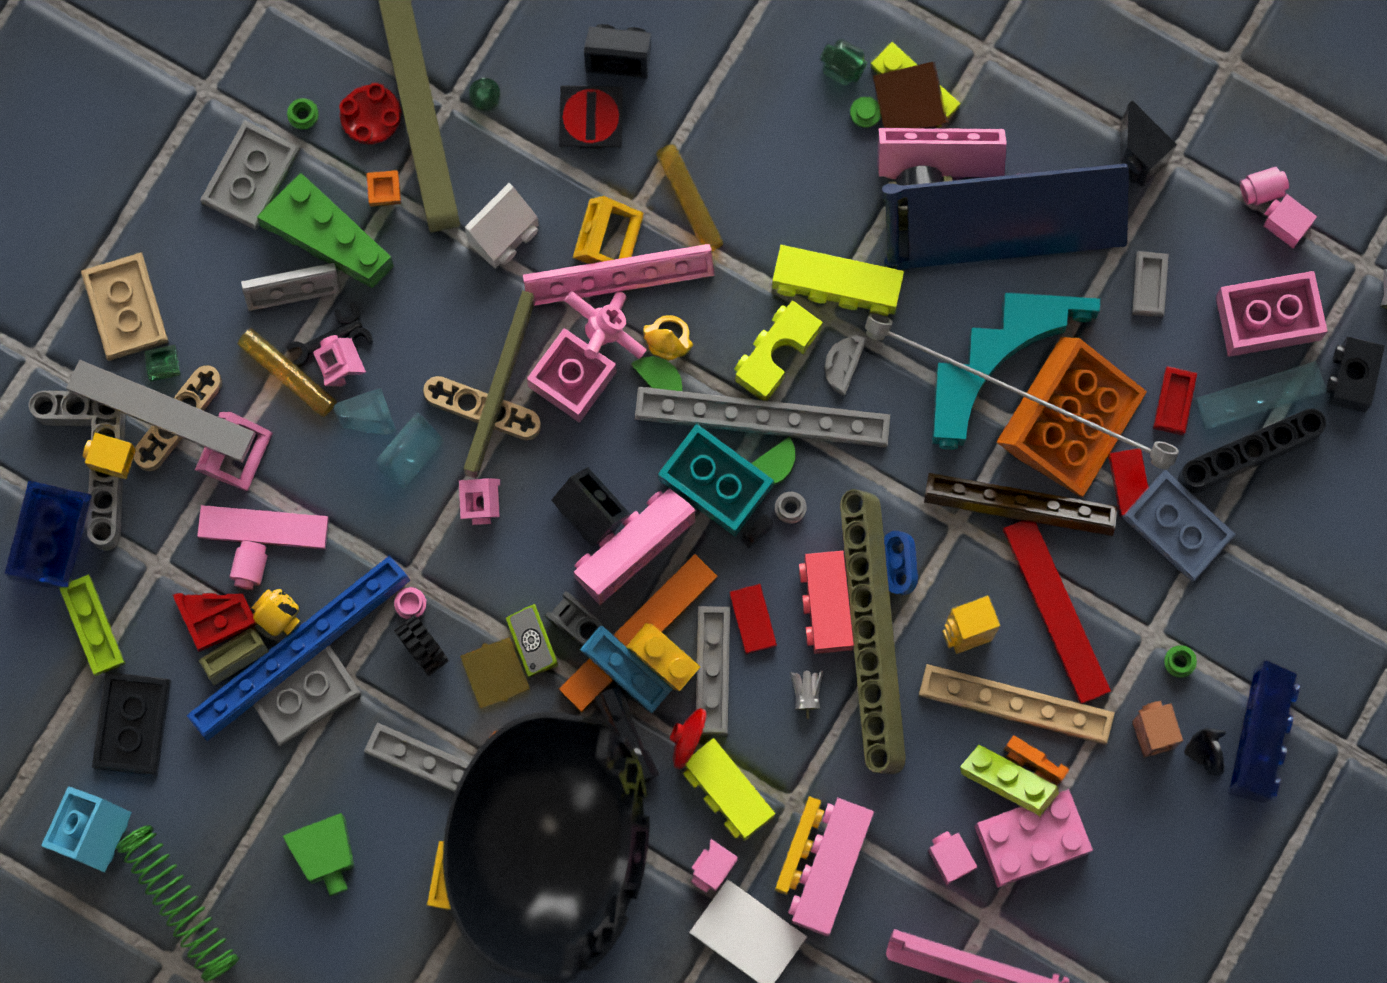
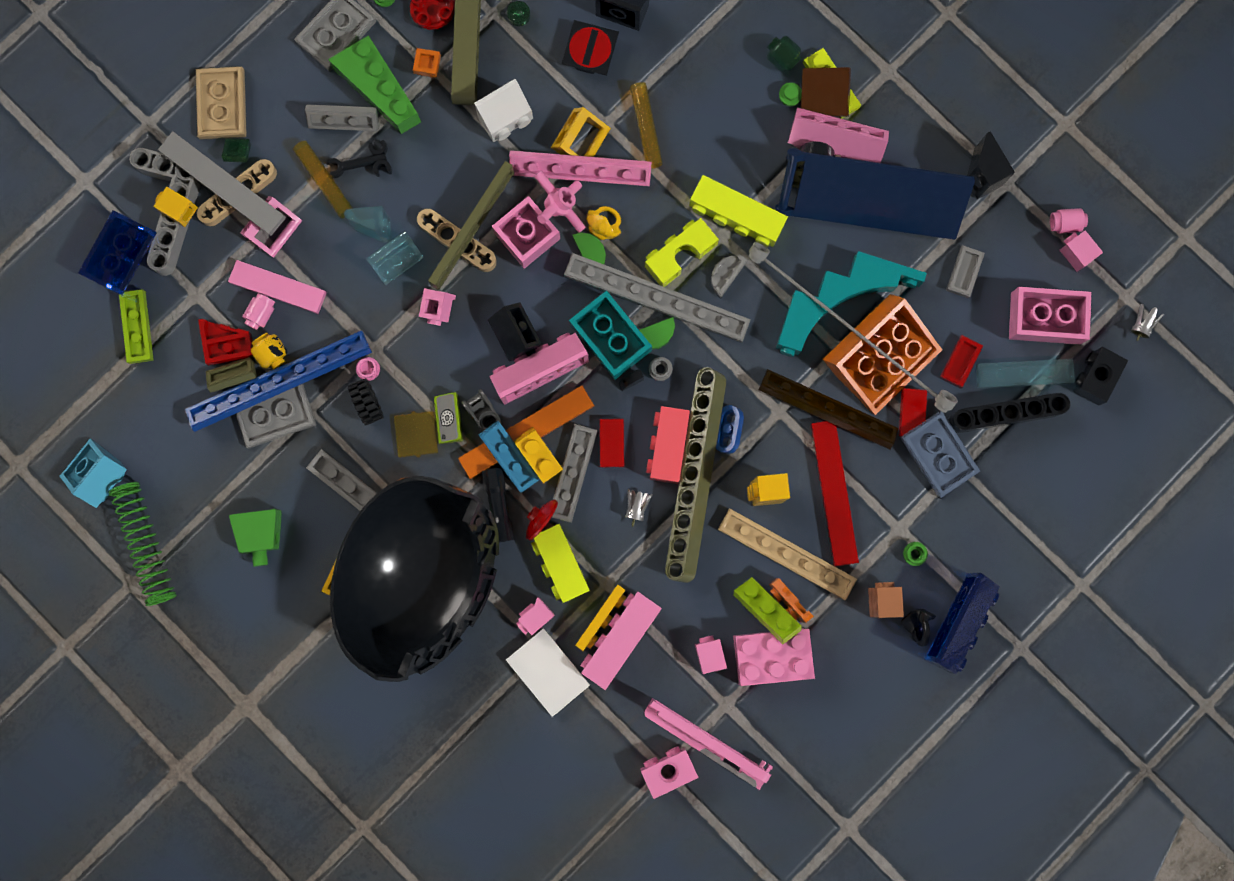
camera: 15 degrees right, 5 degrees up
black tile [92,672,171,776] -> none
bright pink window [313,335,366,386] -> none

